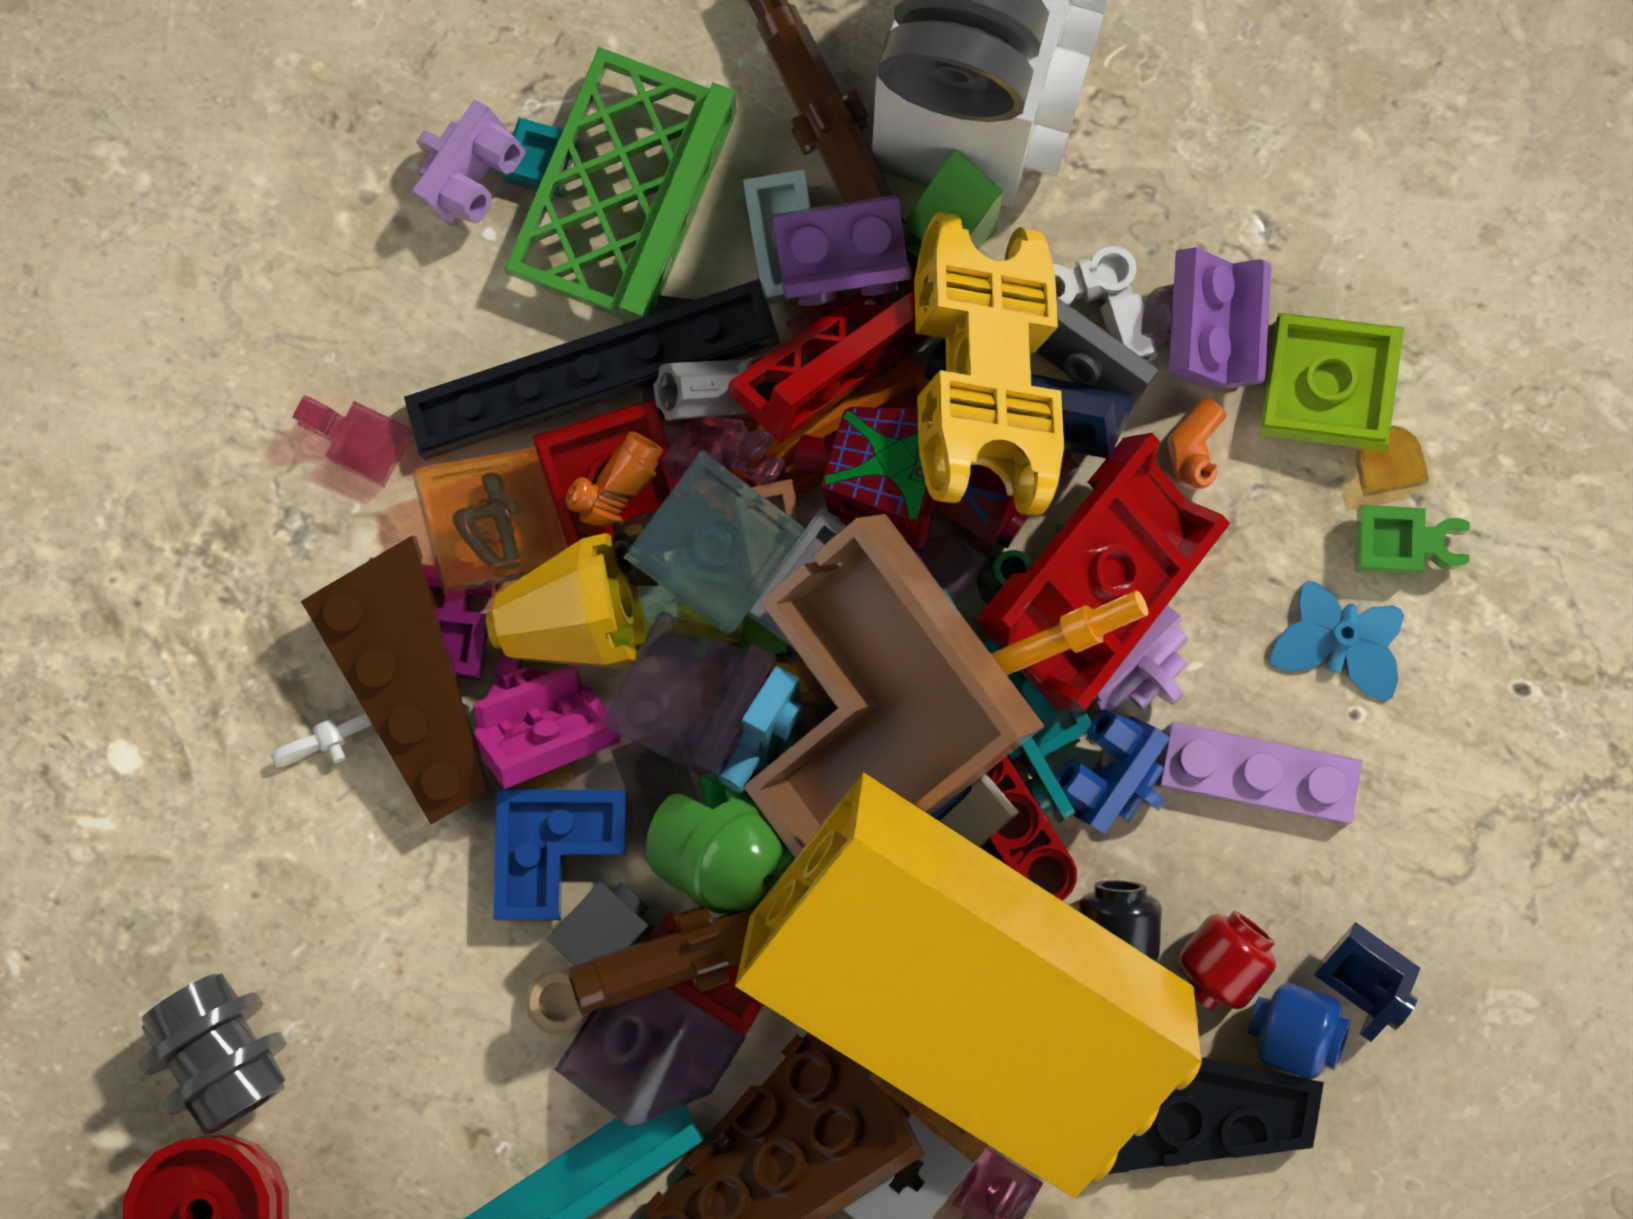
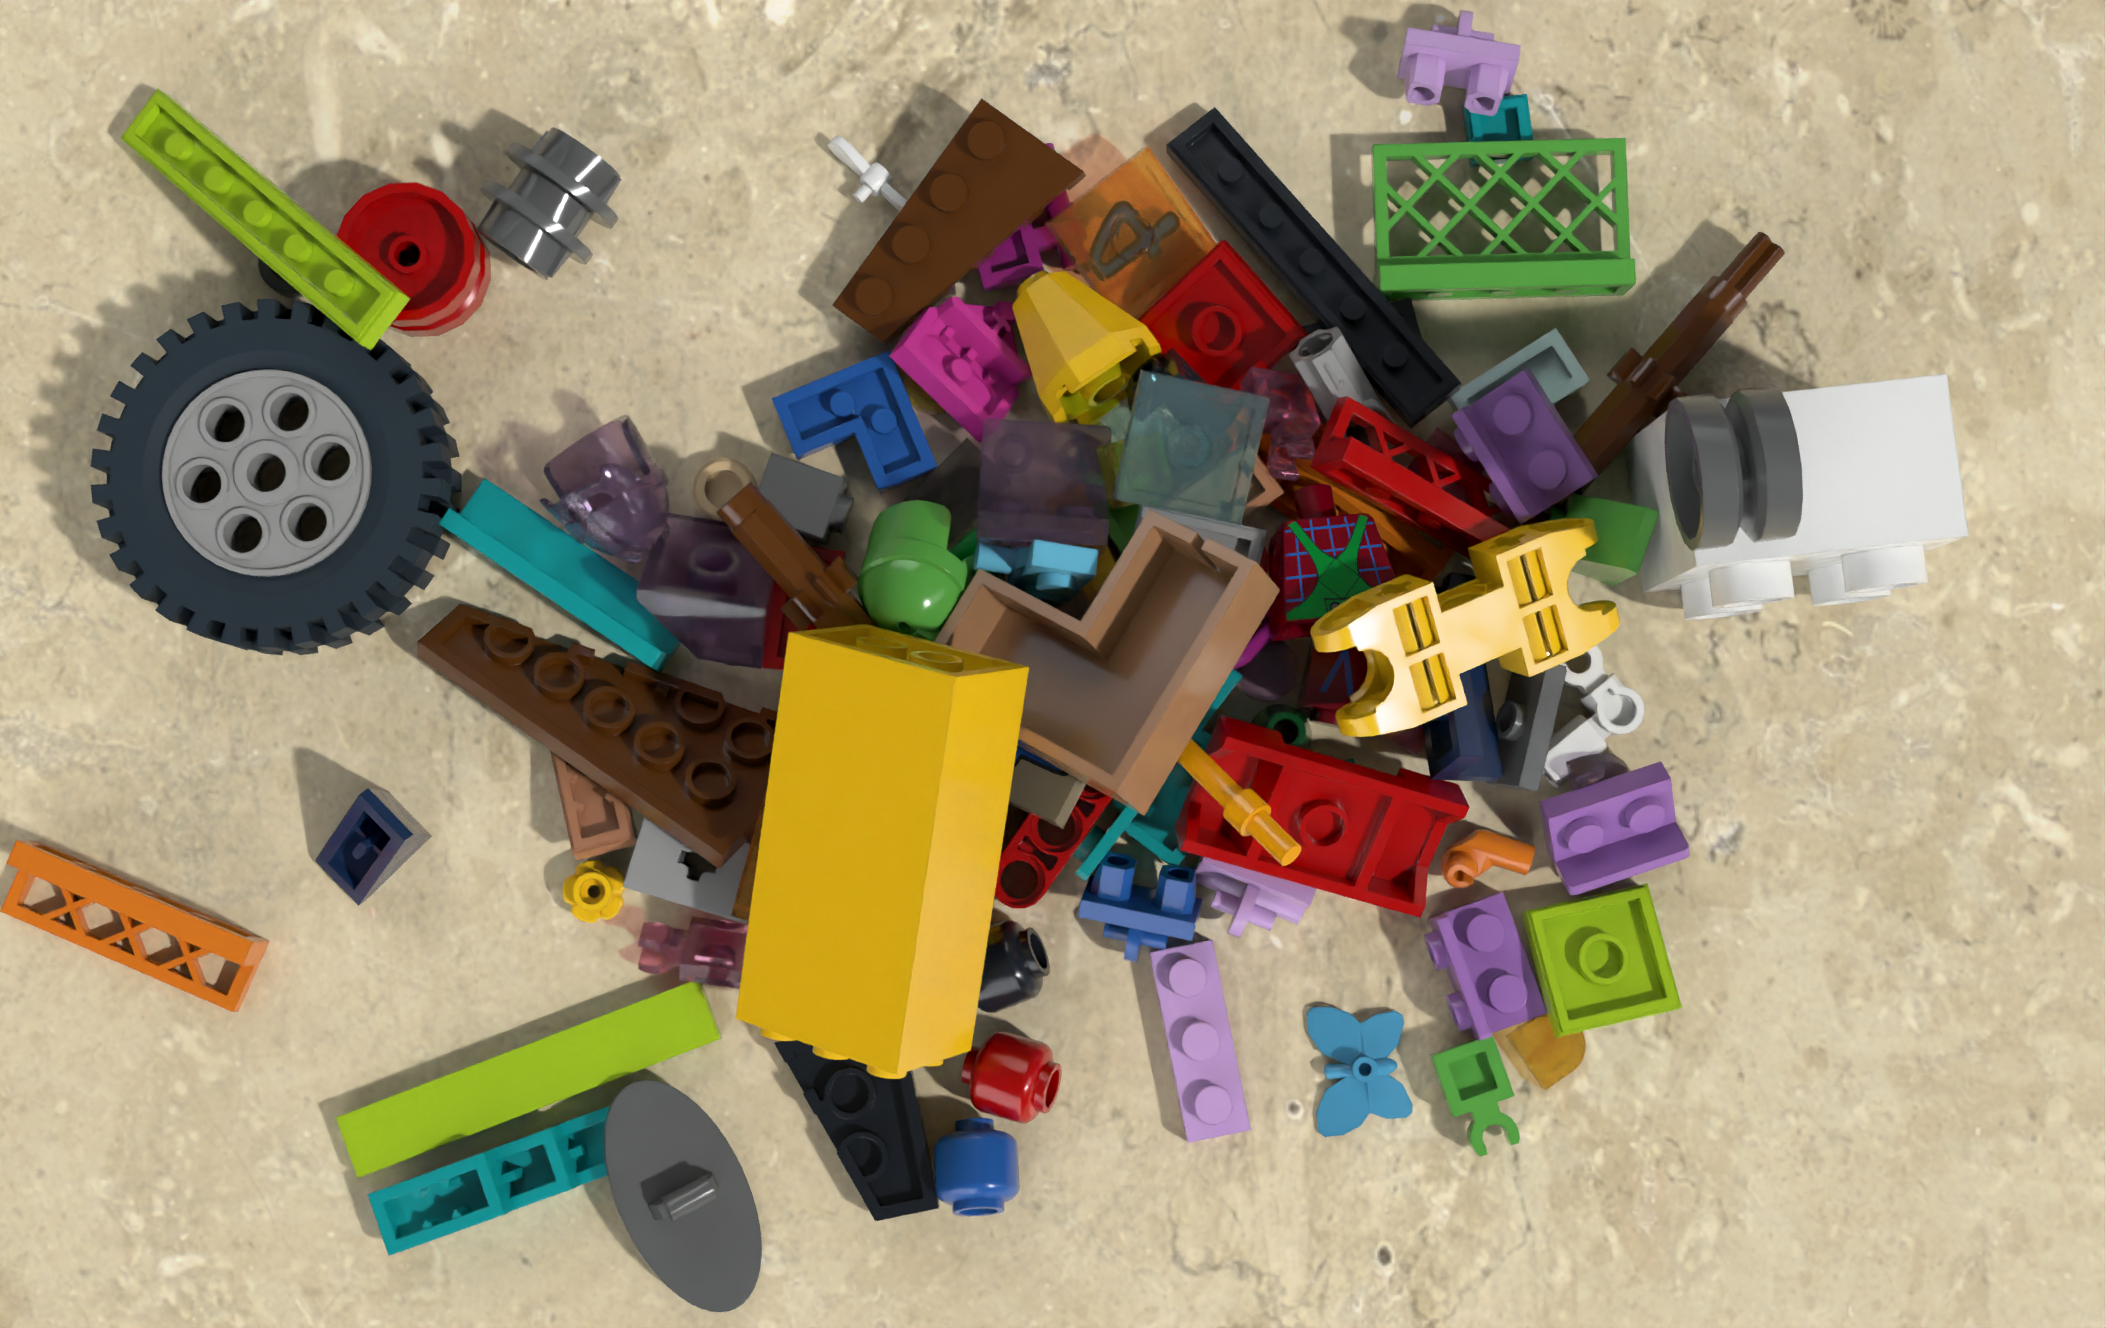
camera: 65 degrees right, 5 degrees up
clear pink plate [292,395,413,488] -> none
orange arm [565,431,663,527] -> none
dark blue bracket [1314,922,1421,1042] -> none
none -> clear purple helmet [539,414,669,564]
none -> medium lavender bracket [1424,892,1547,1041]

